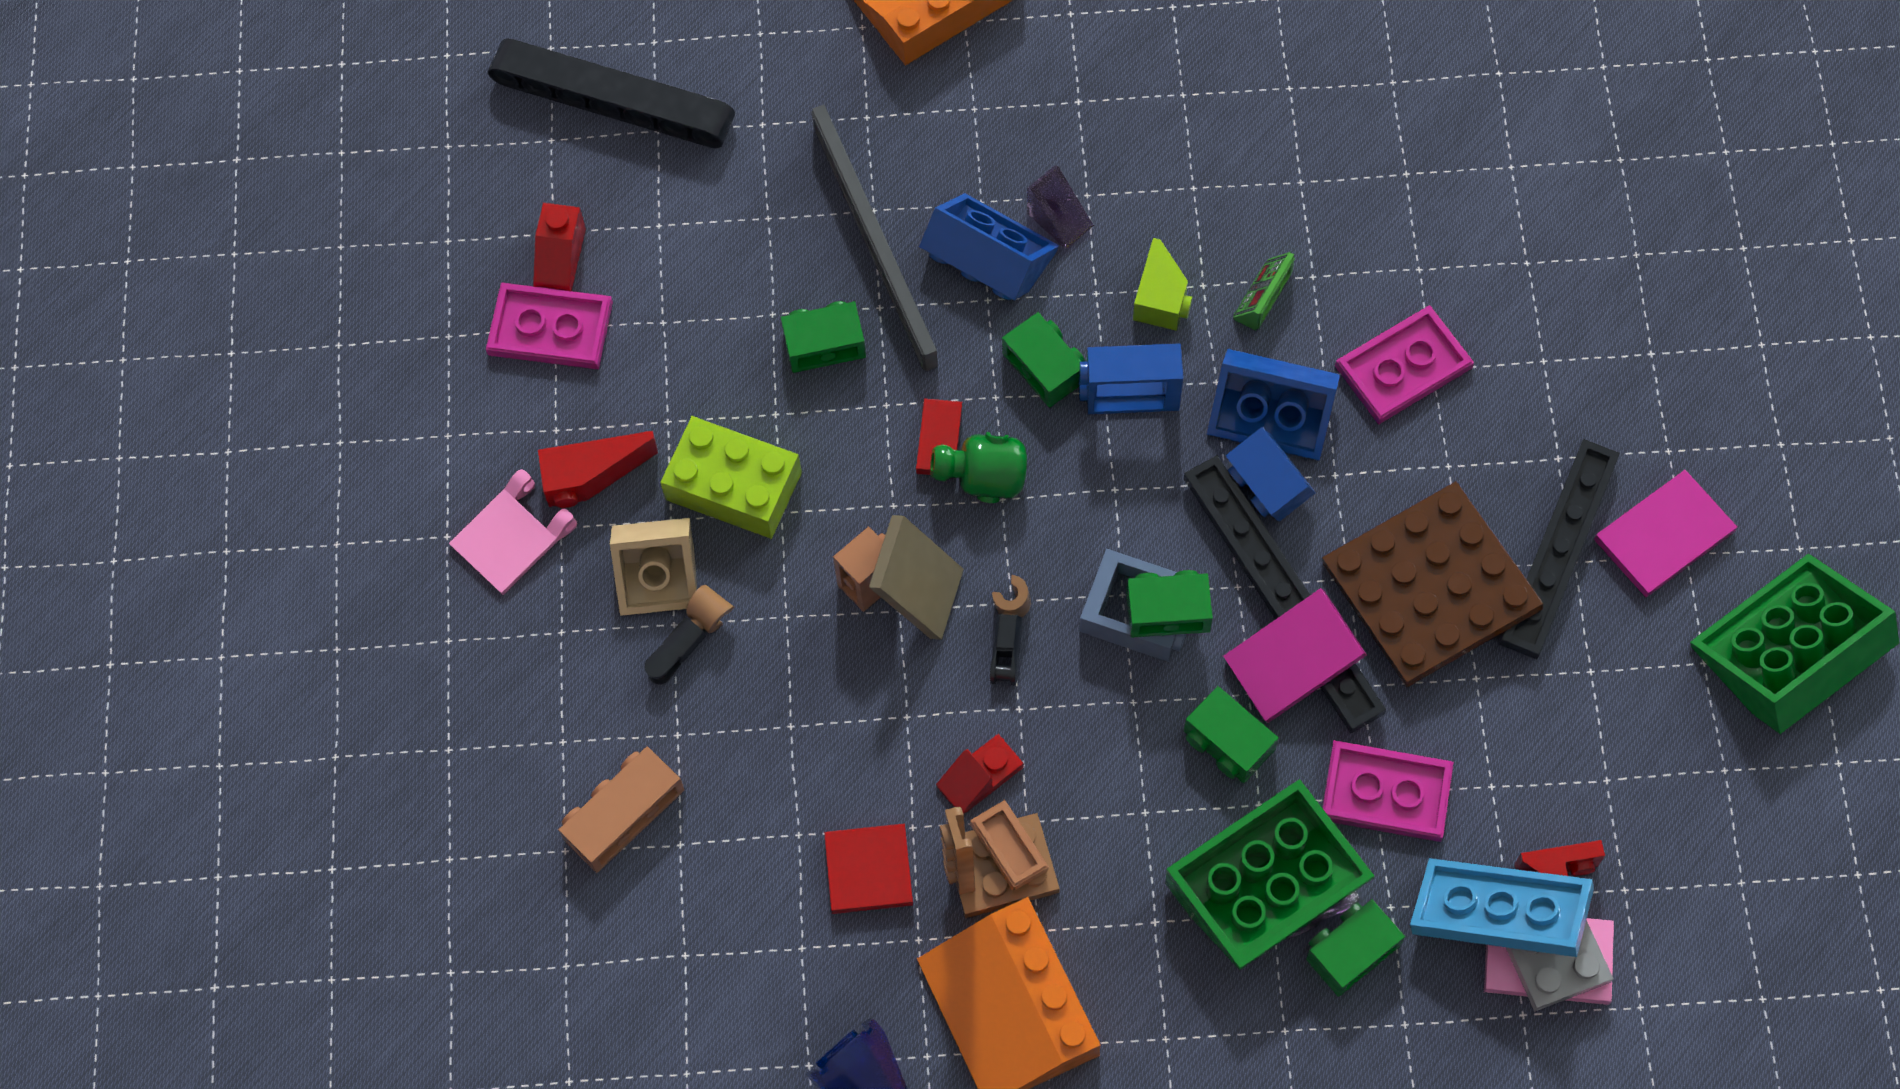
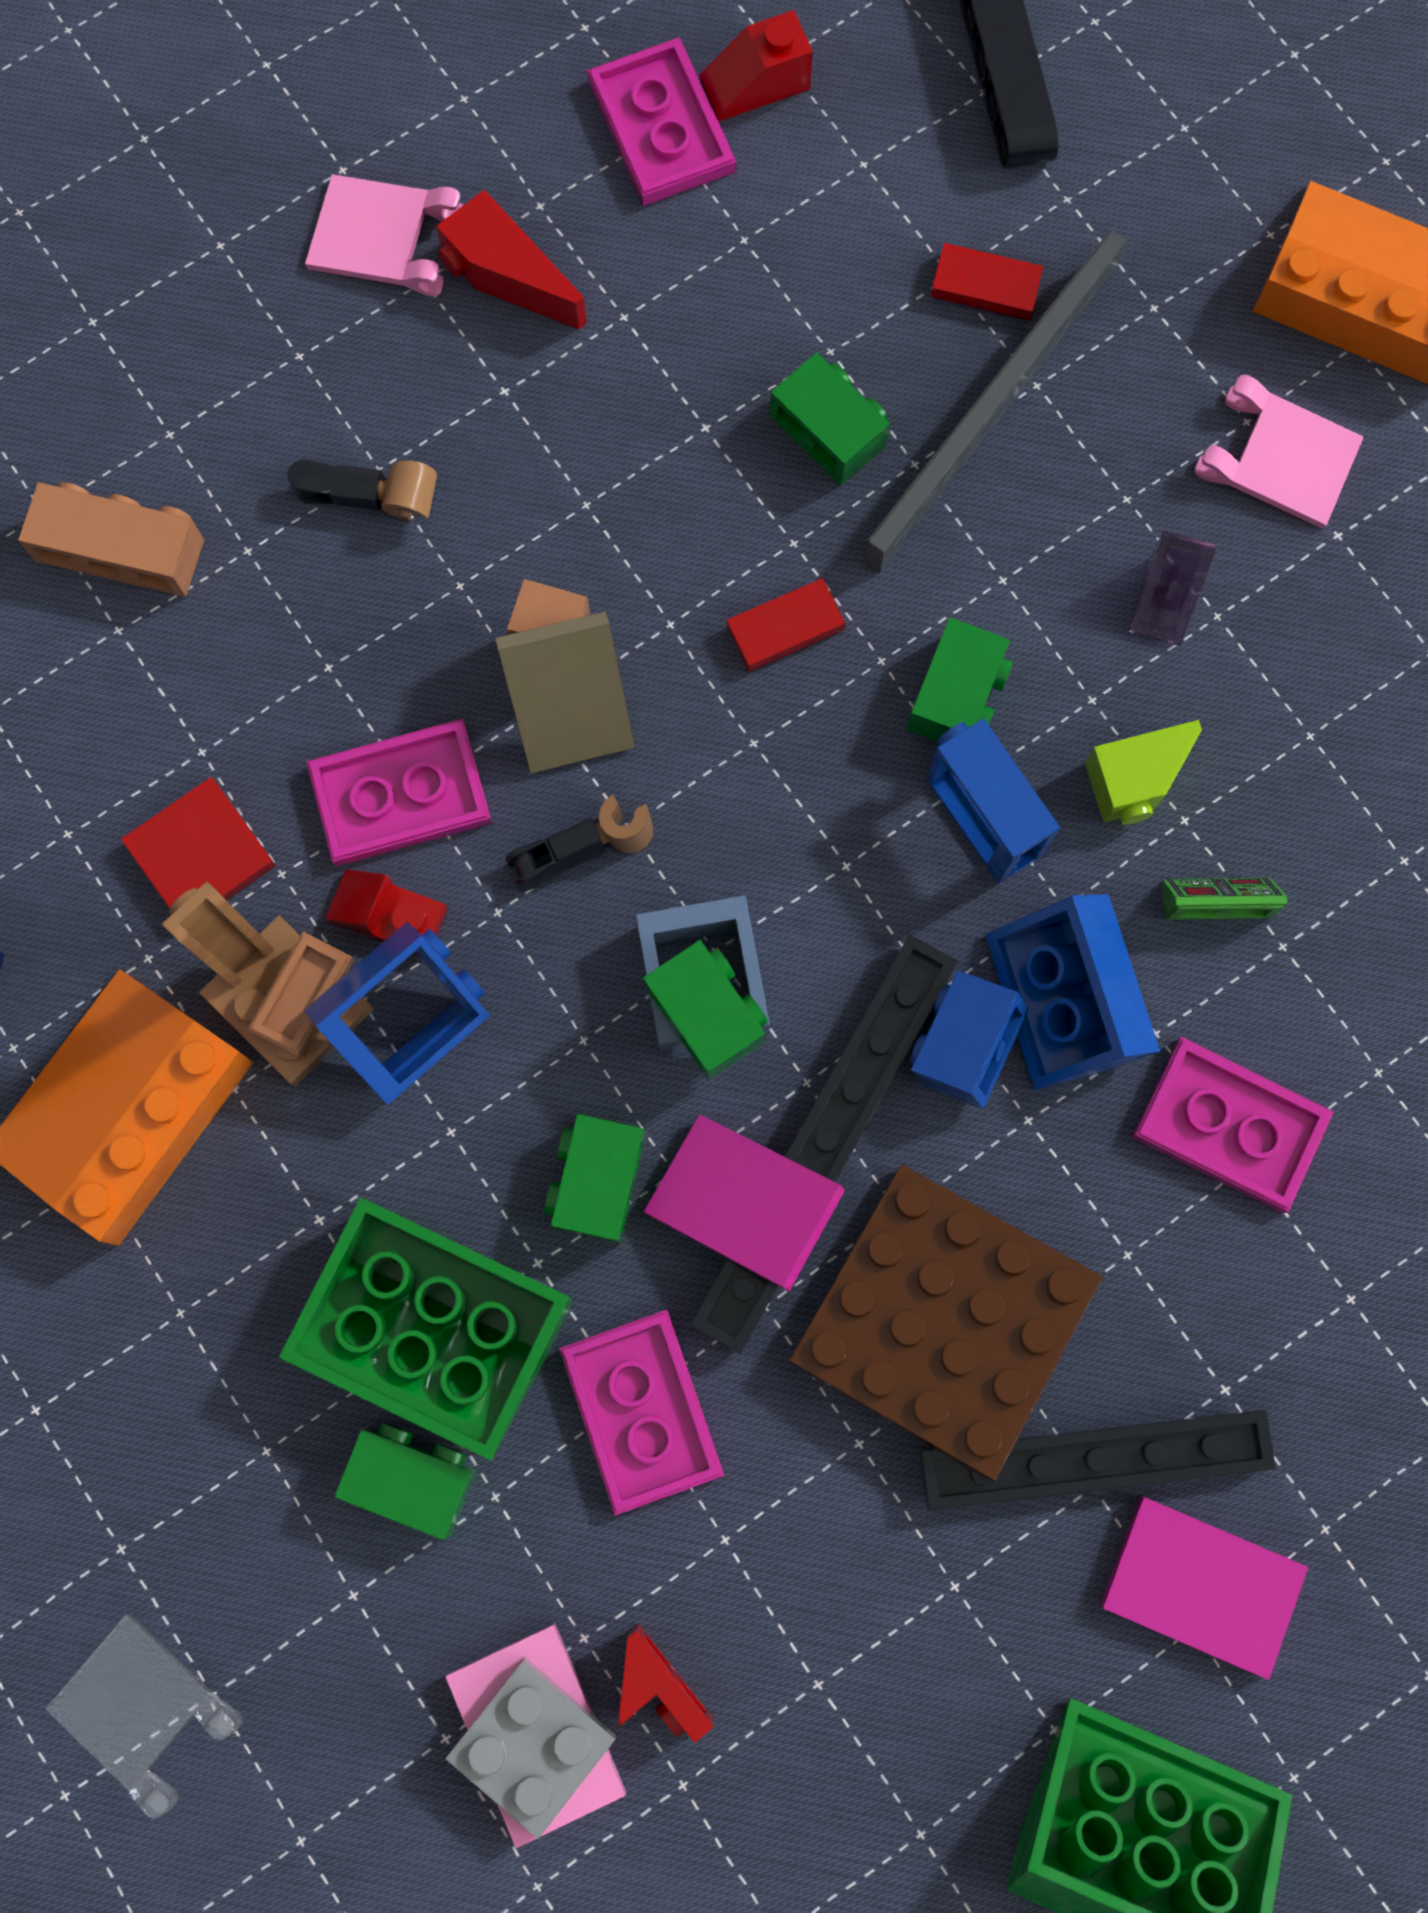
camera: 55 degrees right, 10 degrees up
tan slope [610,518,697,616] -> none
lime brick [660,416,802,539] -> none
blue slope [919,193,1059,301] -> none
green piece [930,432,1027,503] -> none
dark azure plate [1410,858,1594,957] -> none
none -> blue window [304,922,491,1105]
none -> dark pink tile [306,719,492,867]
none -> red tile [930,243,1044,320]
none -> bright pink flag [1195,375,1364,529]

